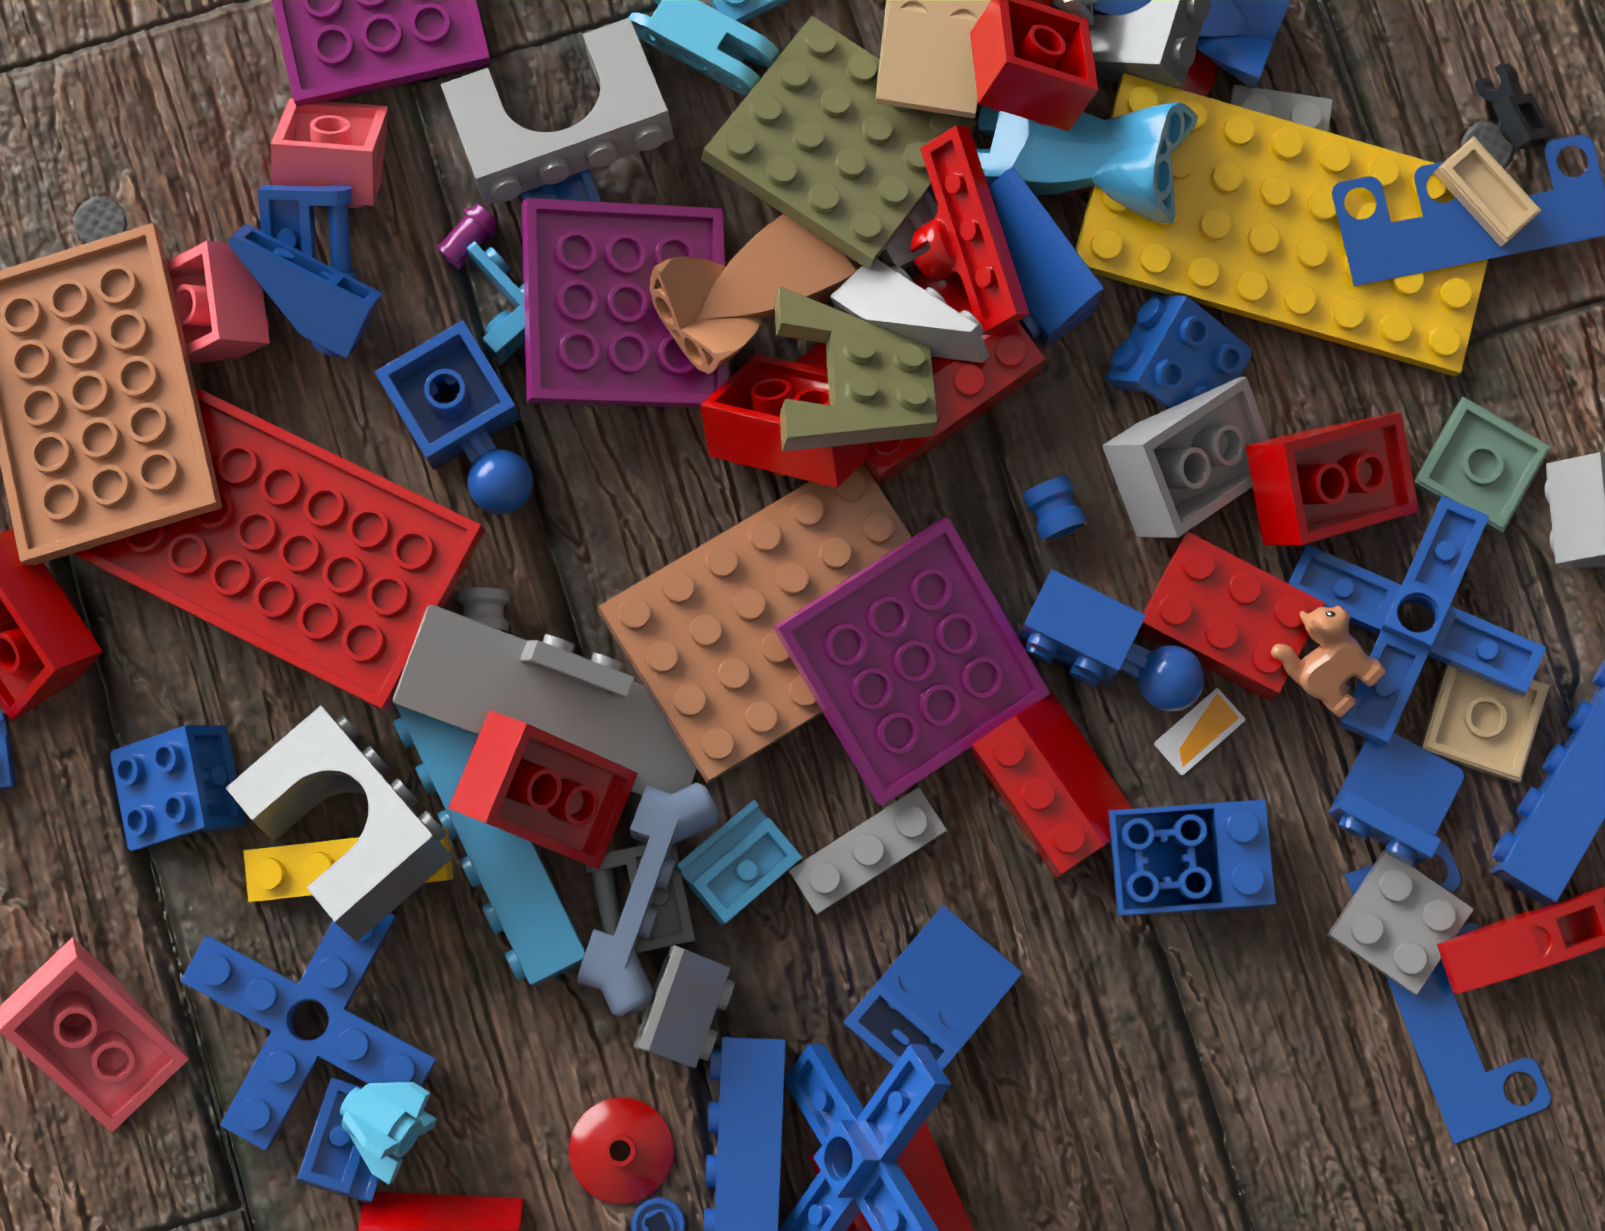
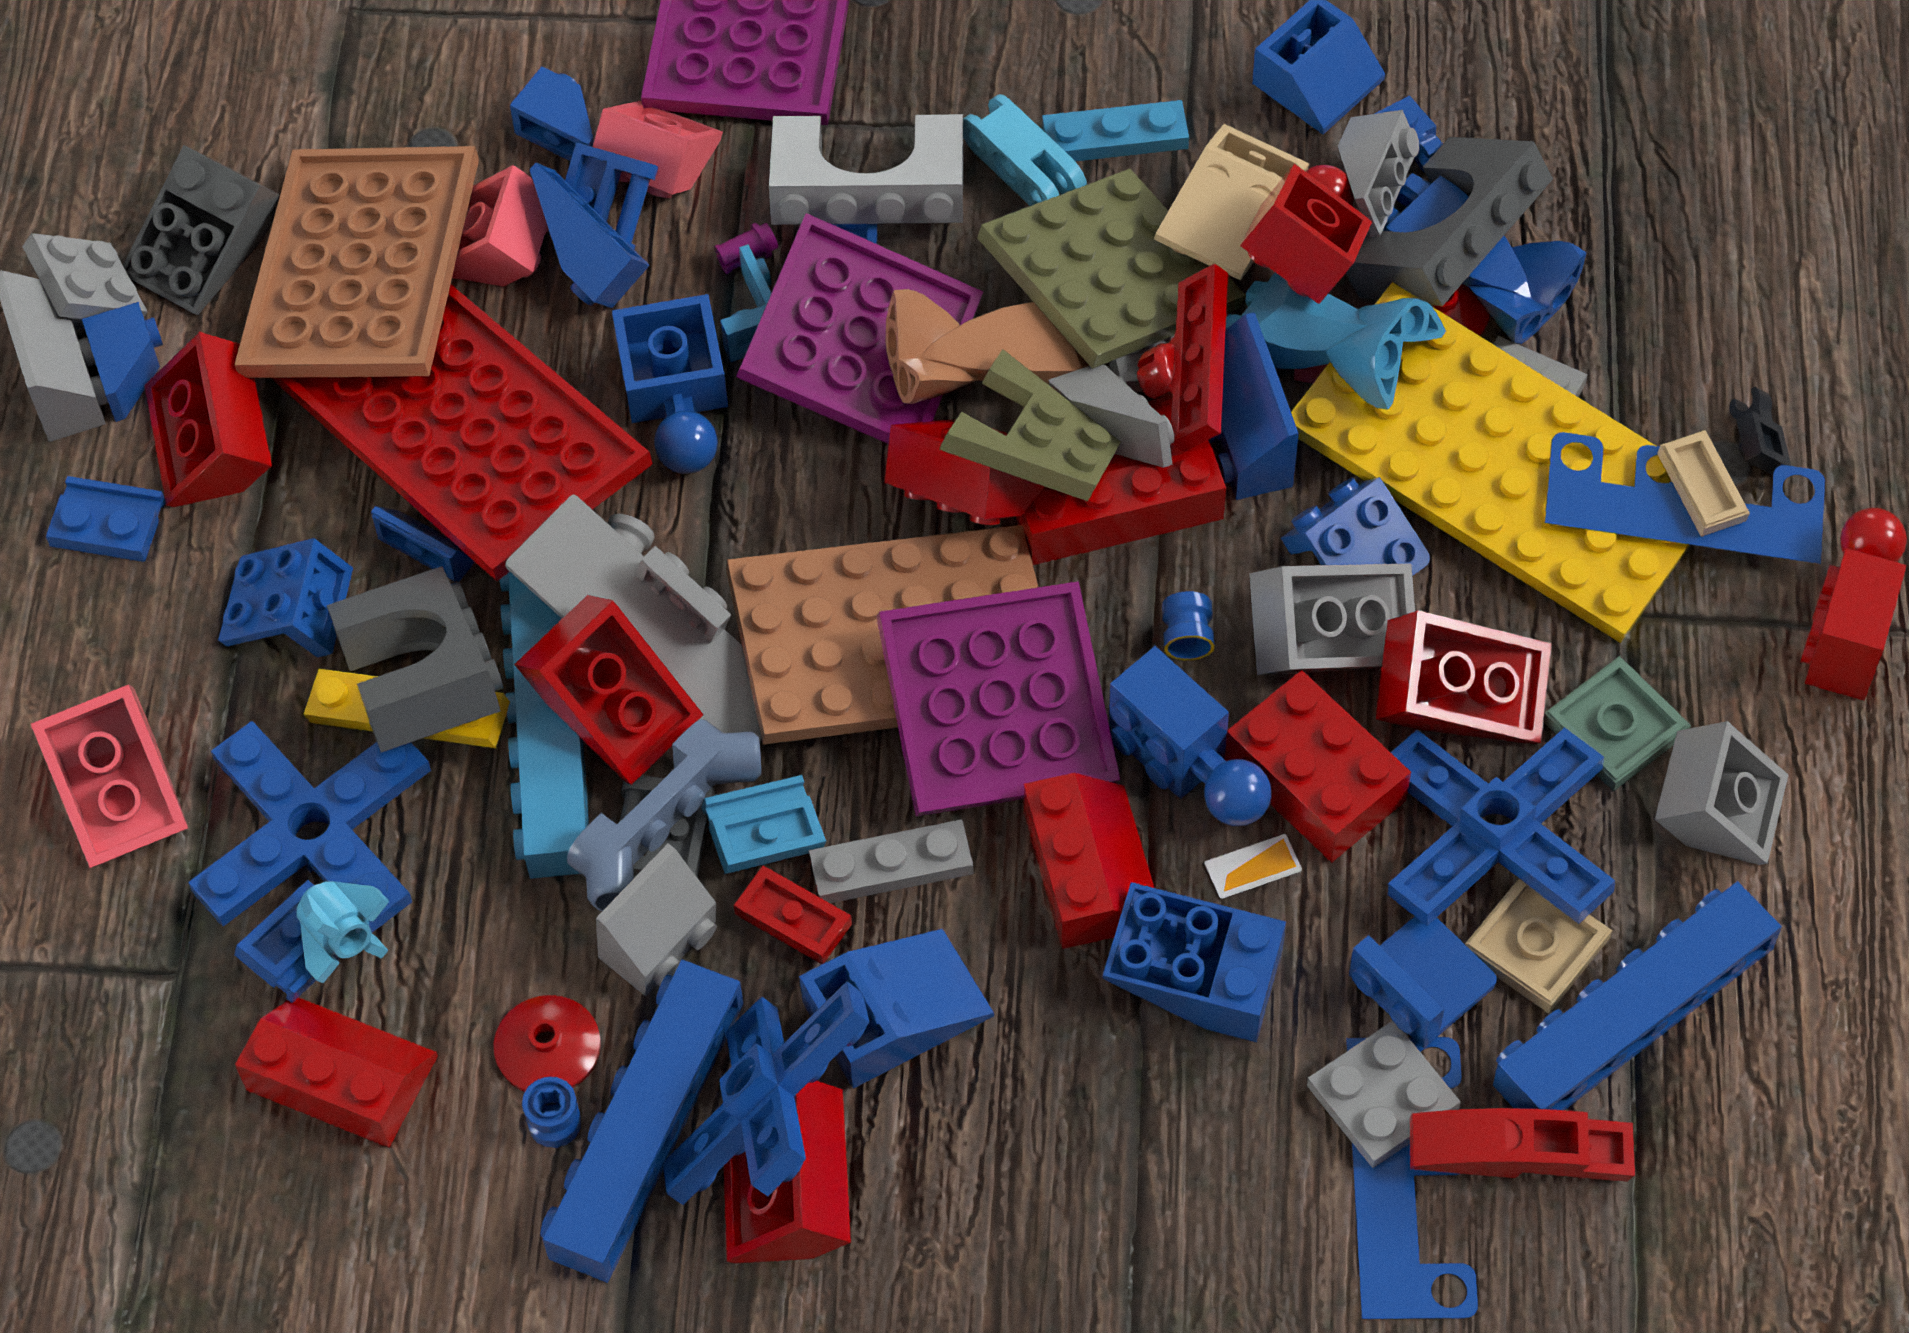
camera: 25 degrees right, 20 degrees down
nougat animal [1271,605,1386,718] -> none
none -> blue slope [371,506,475,582]
none -> blue slope [510,66,594,161]
none -> red plate [734,865,852,964]

